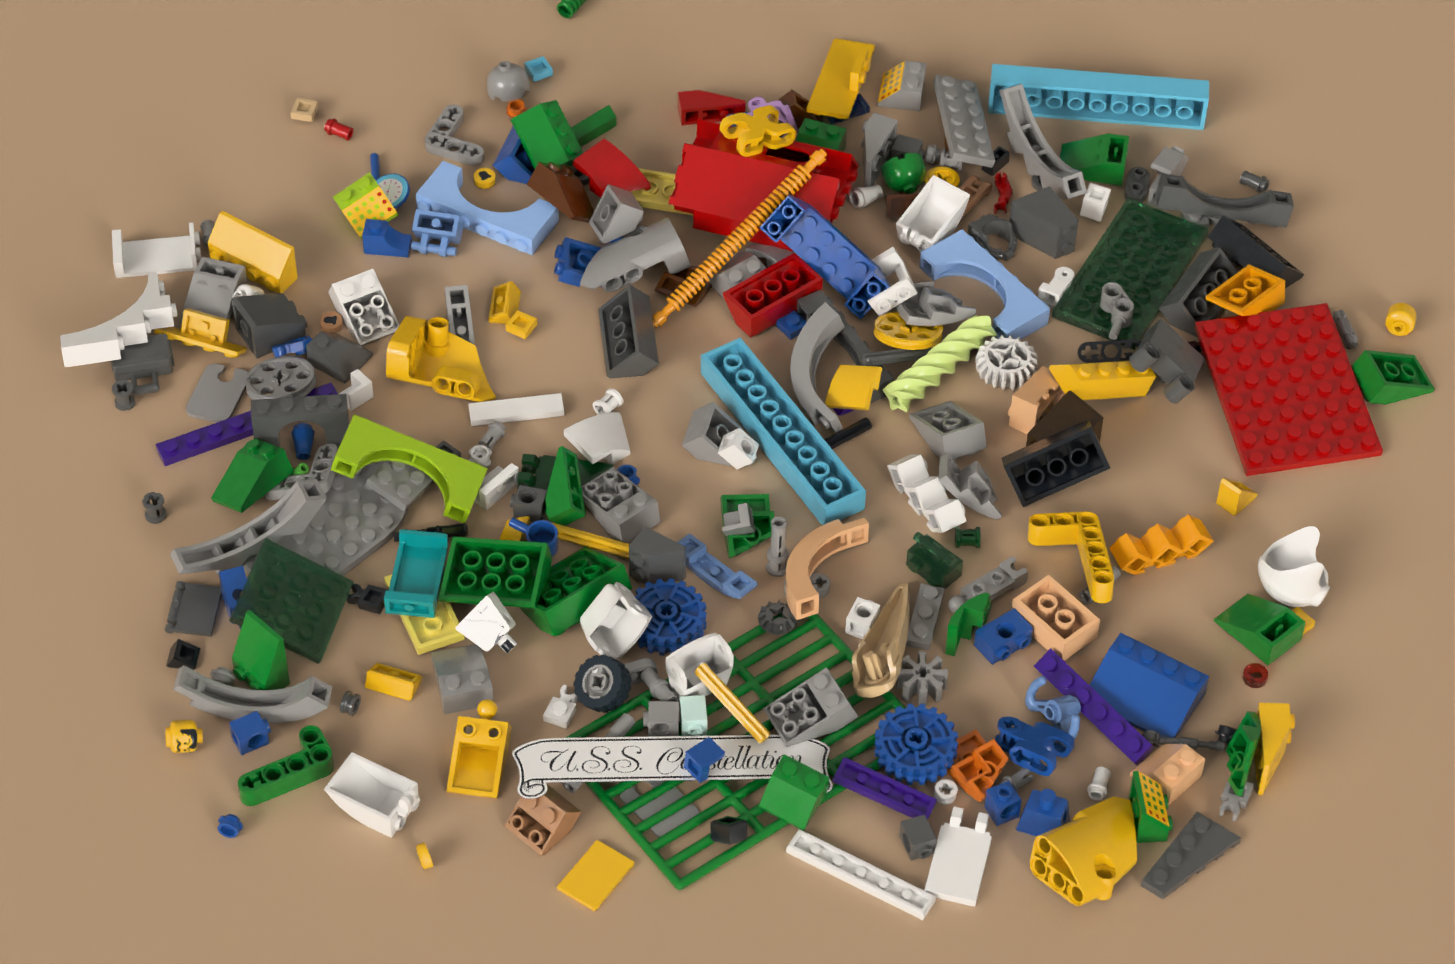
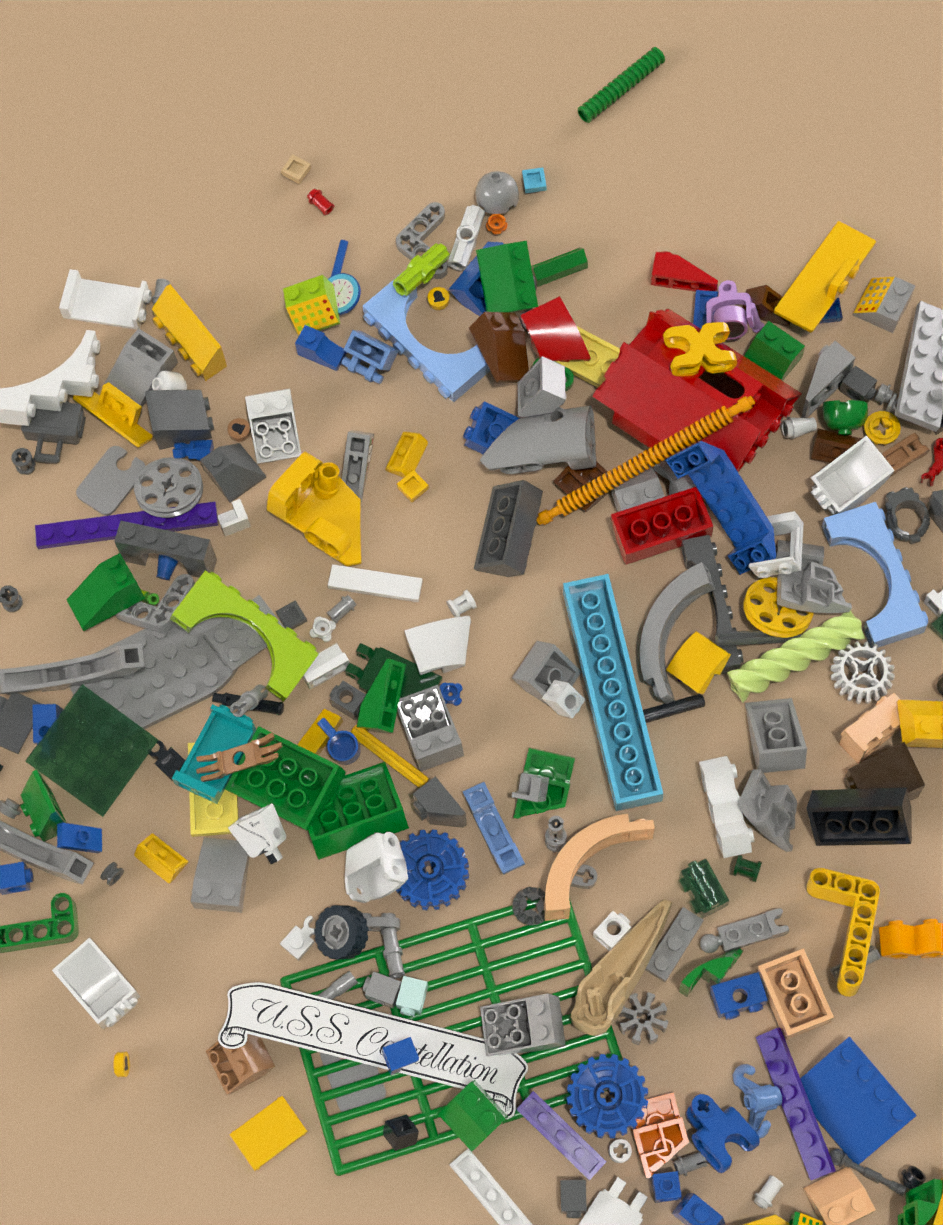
camera: 25 degrees right, 20 degrees up
yellow slope [446,699,512,799] -> none
white piece [666,633,734,702] -> none
yellow axle [695,663,770,744] -> none
blue plate [776,310,806,340] -> none
none -> blue plate [57,822,102,854]
none -> medium nougat piece [196,733,282,782]
none -> light grey pin [230,684,268,717]
none -> lime piece [393,243,450,296]
none -> white piece [448,205,485,271]

